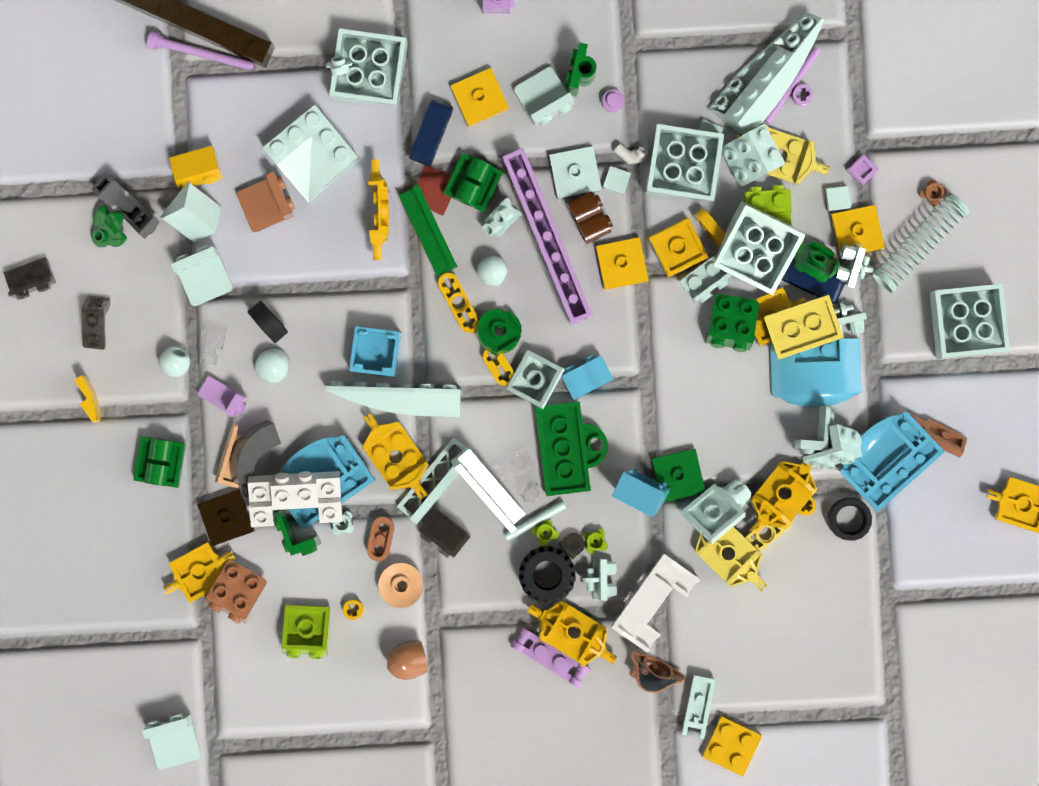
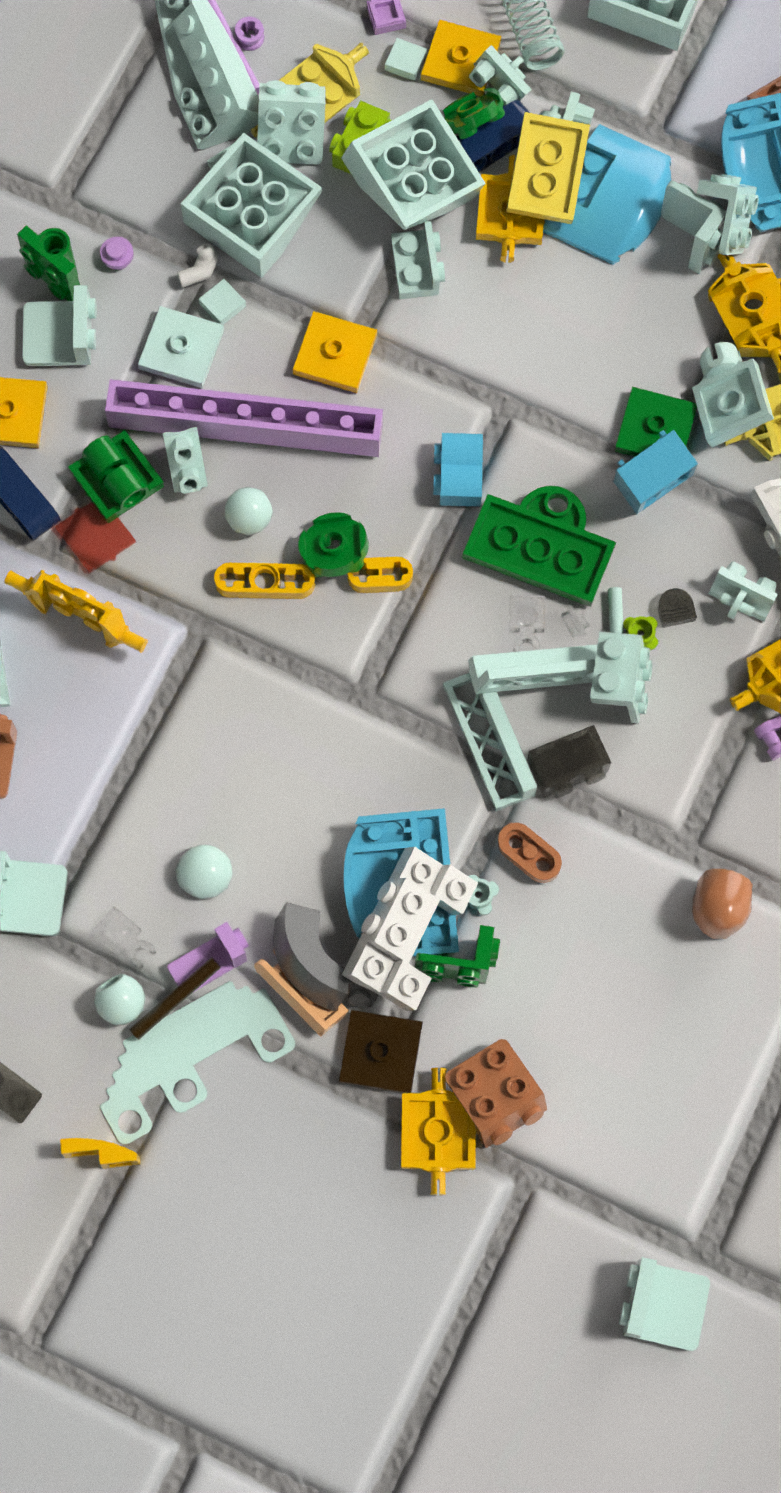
camera: 65 degrees left, 15 degrees down
green plate [133,436,187,488] -> none
black tyre [247,300,288,343] -> none
lime plate [281,605,331,660] -> none
light aqua wedge [325,382,462,417] -> none
yellow bush [343,599,364,620] -> none
medium azure container [349,326,402,378] -> none
yellow plate [362,413,429,500] -> none
light nougat dish [378,563,424,608] -> none
green fence [399,185,457,277] -> none
light aqua slope [506,350,565,409] -> none
black tyre [519,546,576,604] -> none
reddish brown brick [567,191,613,245] -> none
lime plate [583,529,608,554] -> none
yellow plate [648,217,709,278] -> none
yellow beam [693,208,726,248] -> none
green bracket [705,294,759,352] -> none
none -> light aqua piece [100,981,295,1144]
none -> dark brown bar [129,957,221,1040]
none -> light aqua bracket [590,632,652,724]

